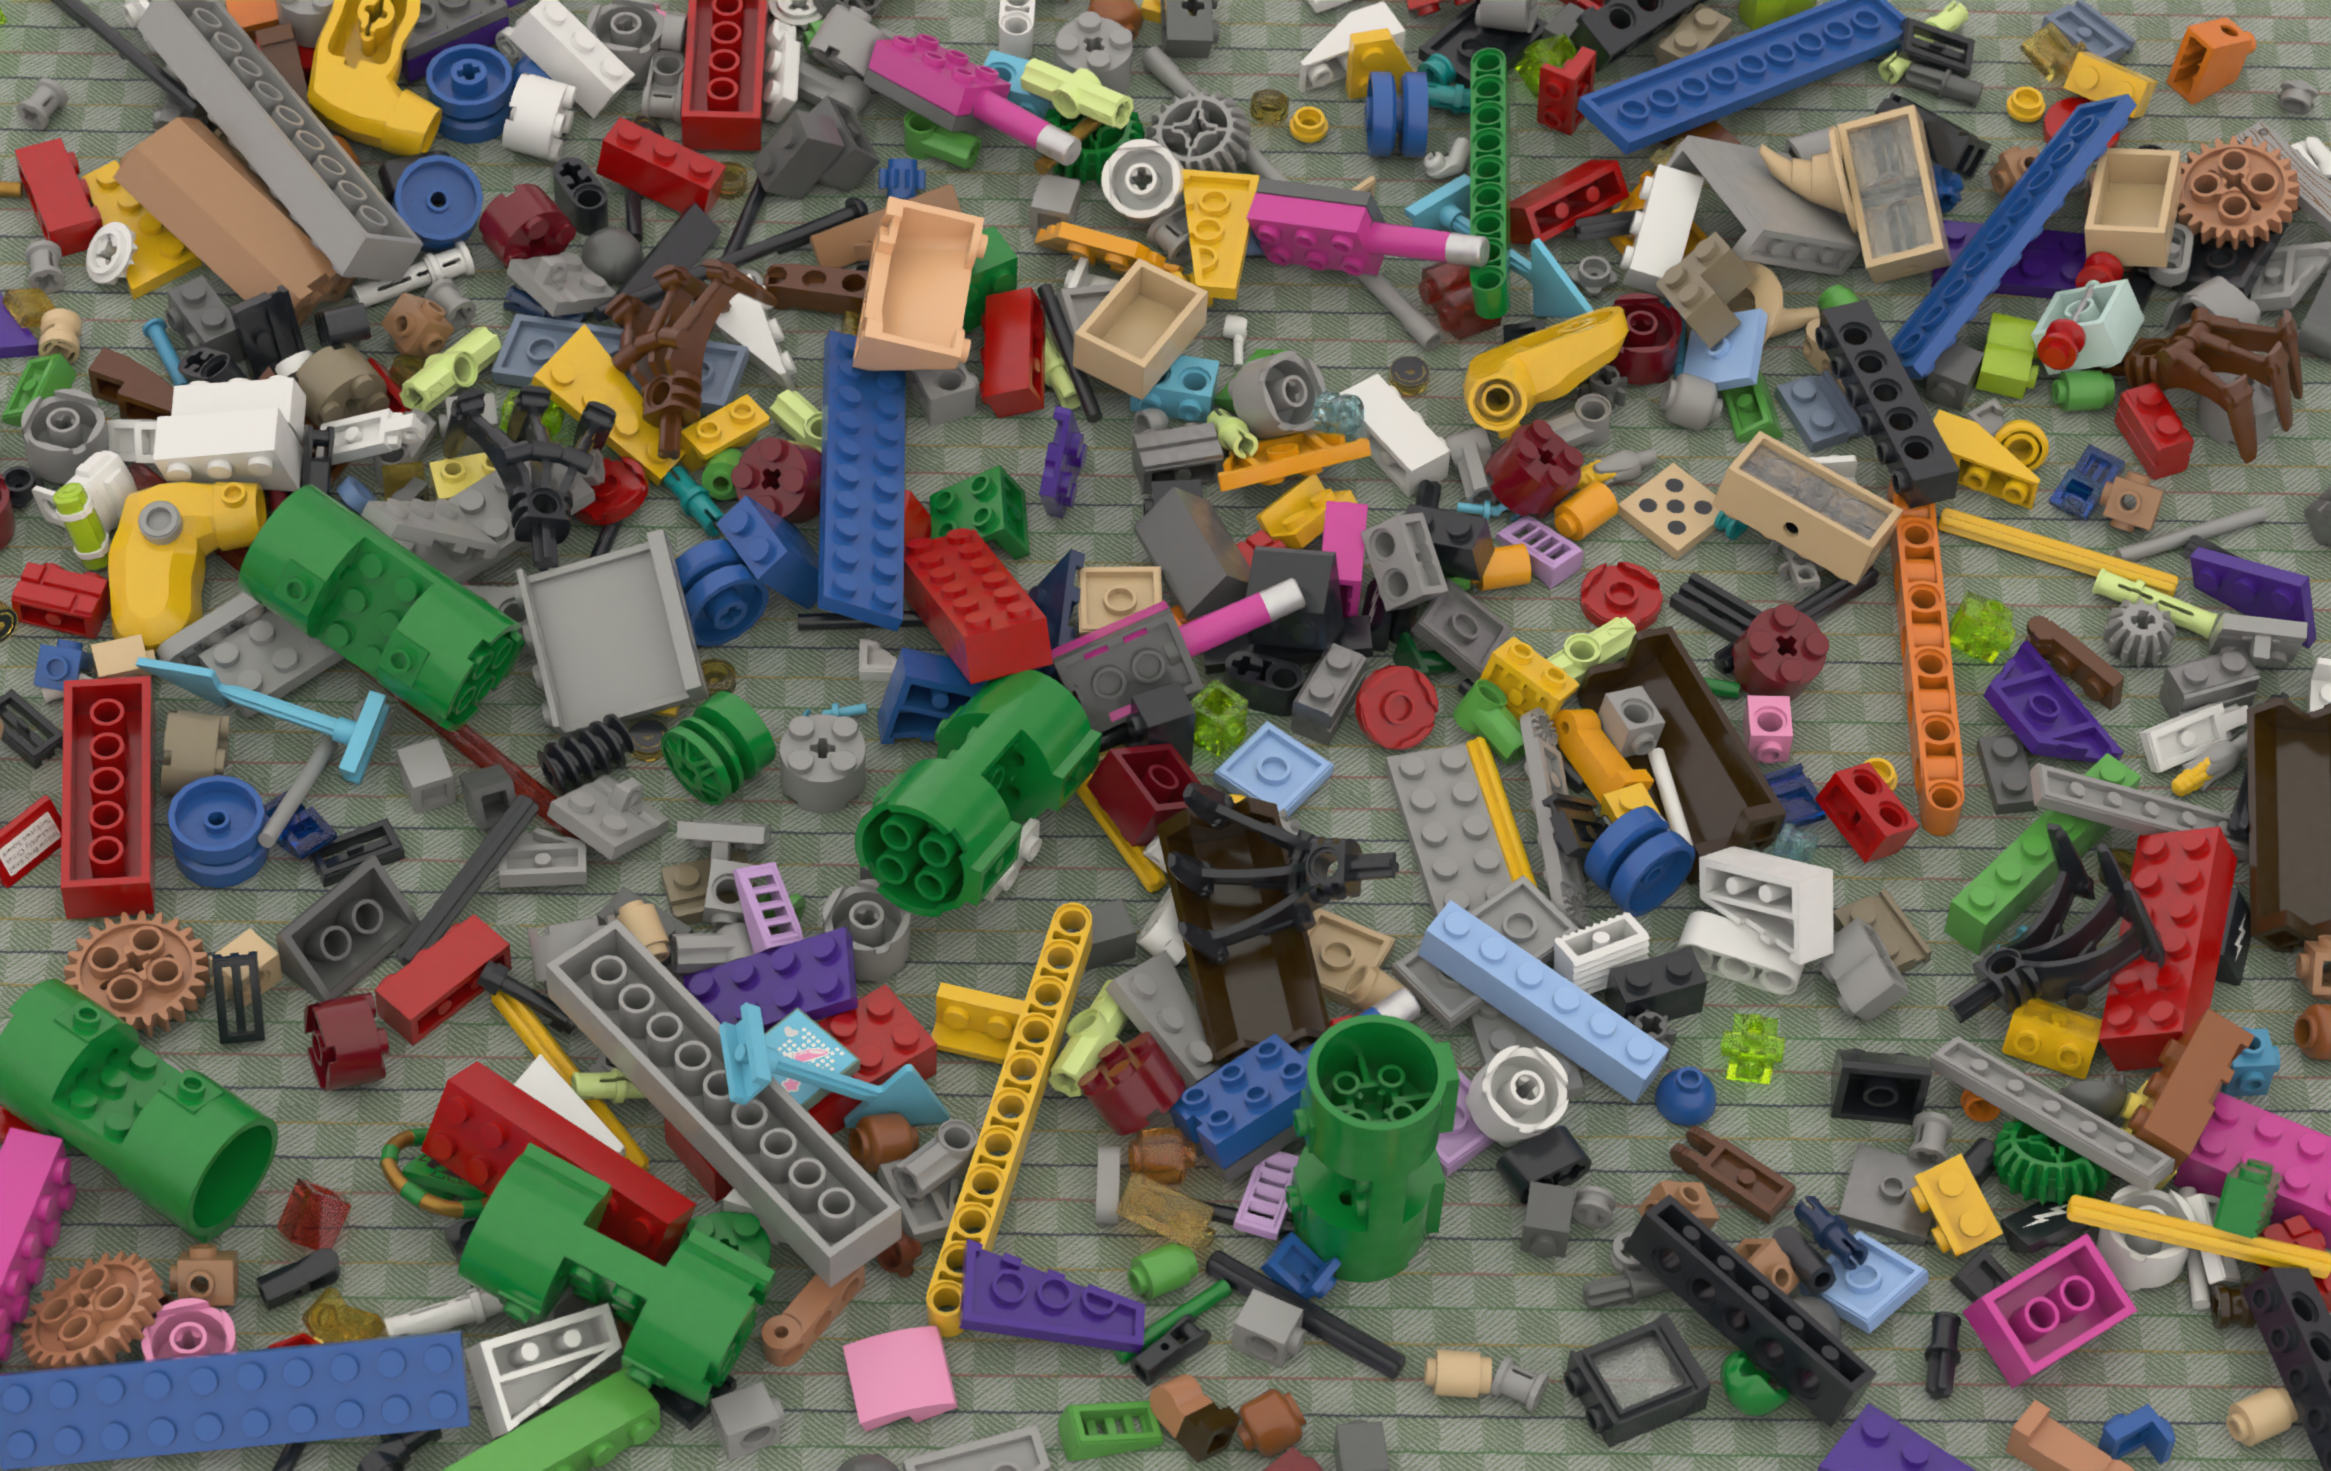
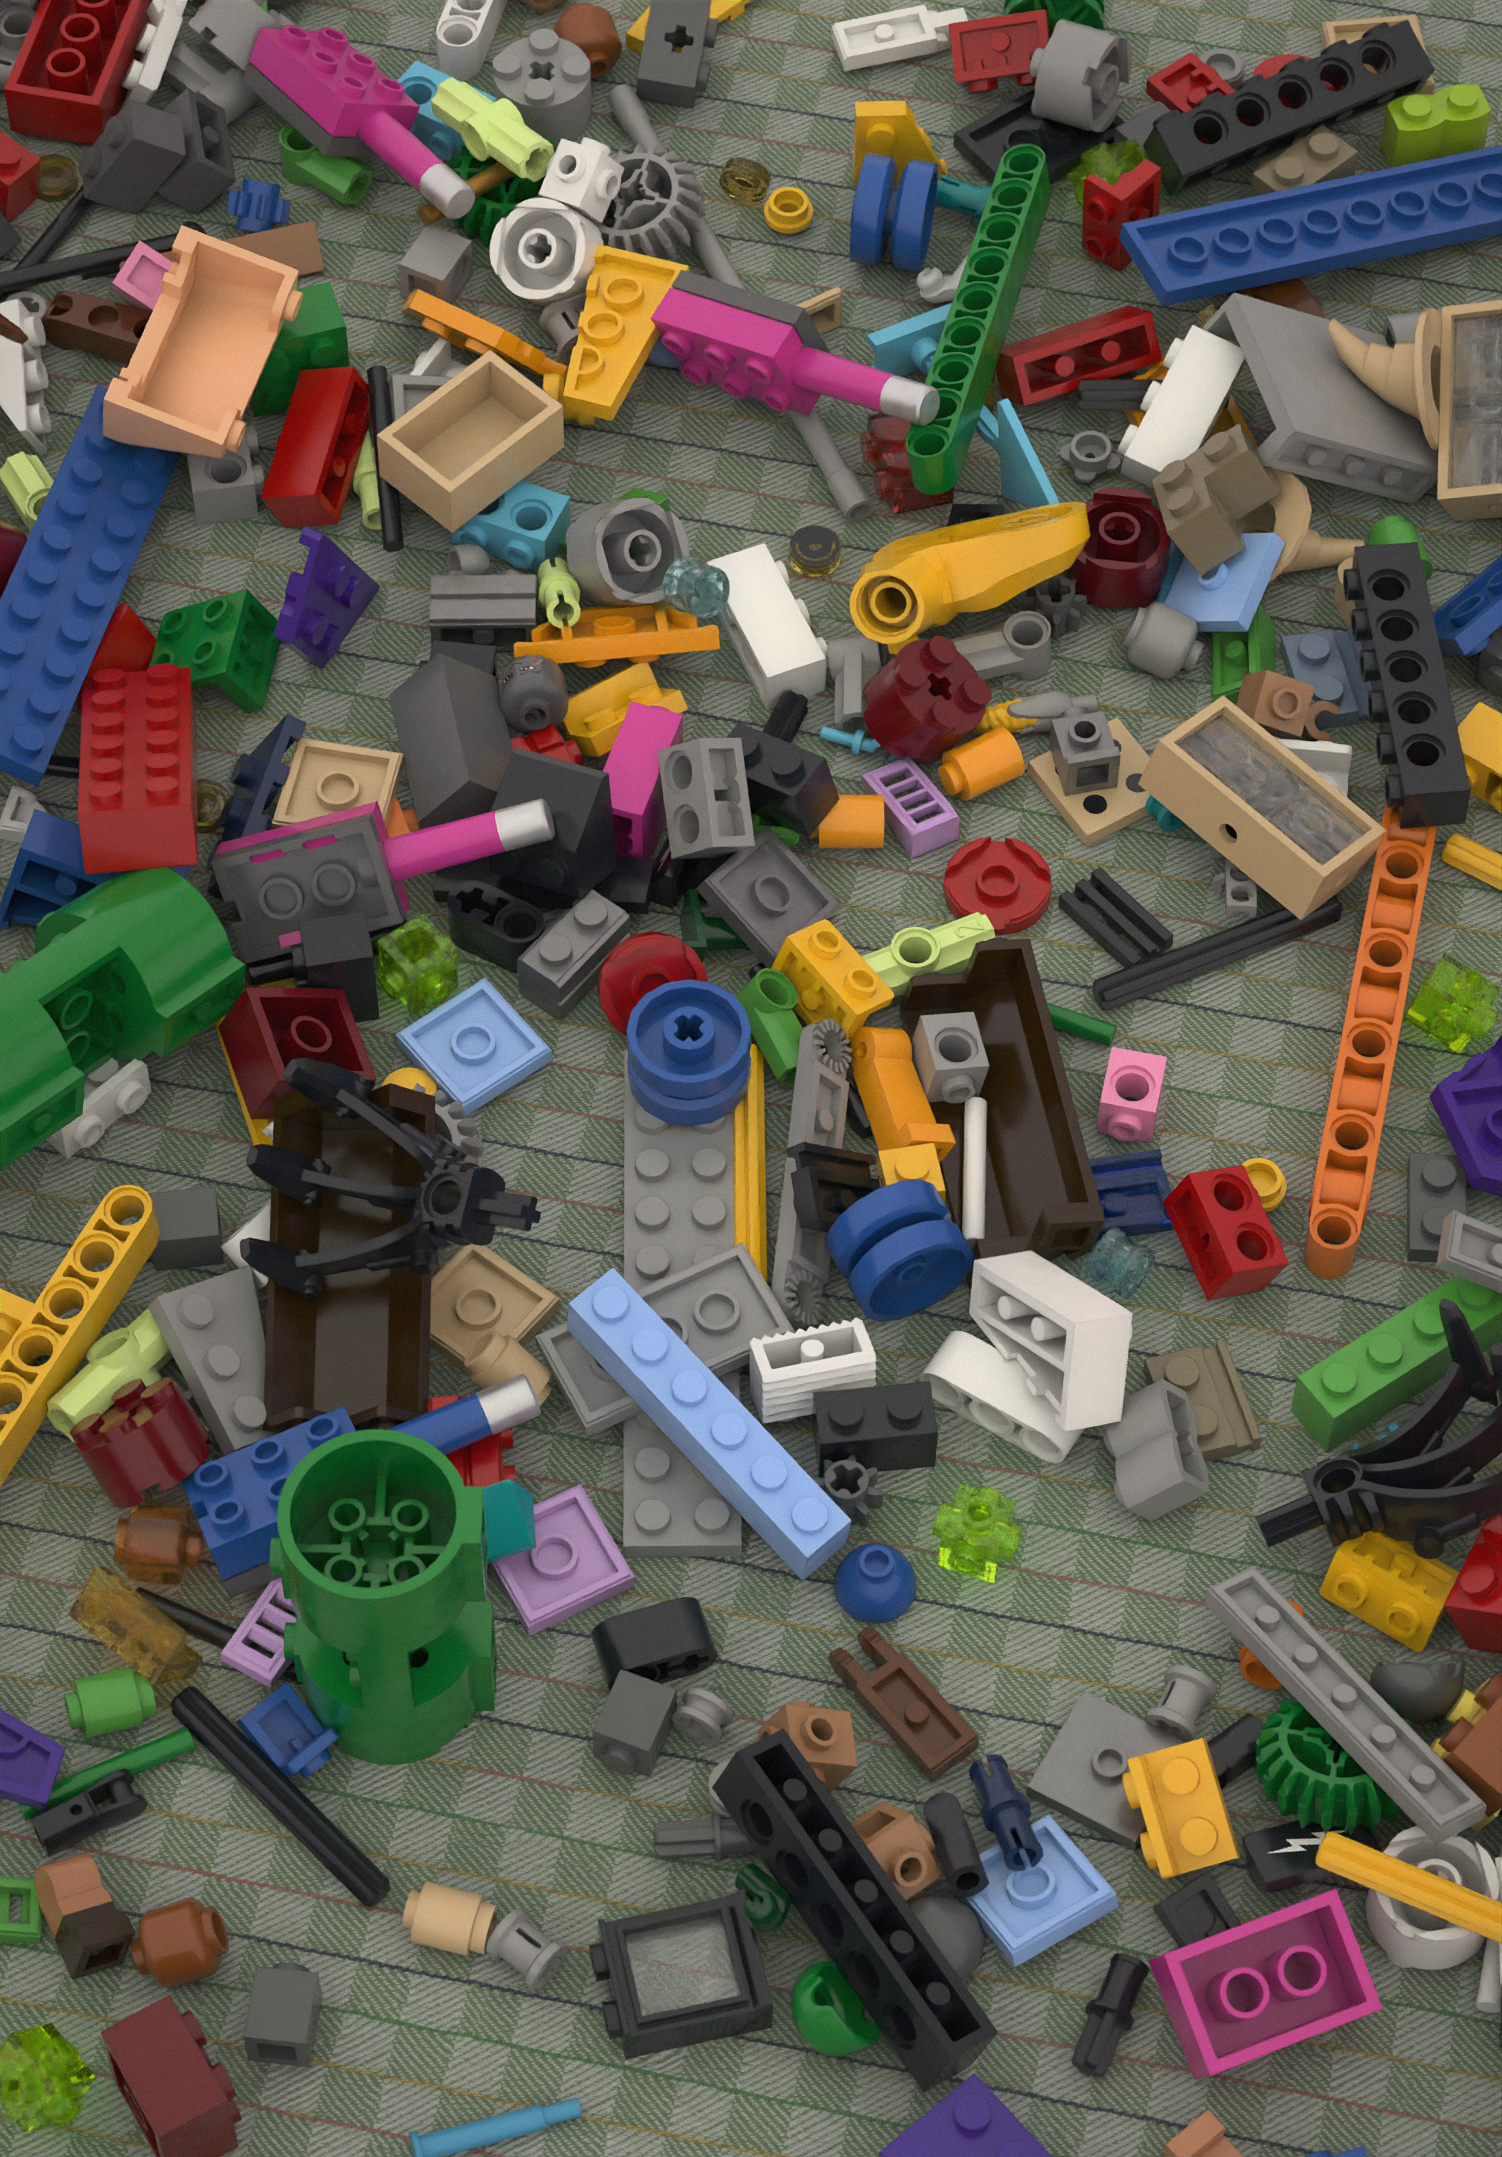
camera: 15 degrees right, 5 degrees up
light grey beam [1095,1146,1121,1224] -> none
white hand [1223,314,1247,369] -> none
light grey brick [1232,1289,1307,1369] -> none
white slope [1298,1,1406,93] -> none
teal bush [1417,53,1456,85] -> none
white brick [1465,1045,1569,1148] -> none
dark red brick [1731,604,1829,701] -> none
black slope [1831,1049,1932,1125] -> none
none -> bright pink brick [109,241,173,312]
none -> dark grey head [497,655,569,734]
none -> white brick [539,137,625,224]
none -> blue wheel [626,979,751,1126]
none -> dark green arm [735,1864,792,1933]
none -> flat silver brick [1049,706,1121,796]
none -> medium nougat brick [1236,670,1339,742]

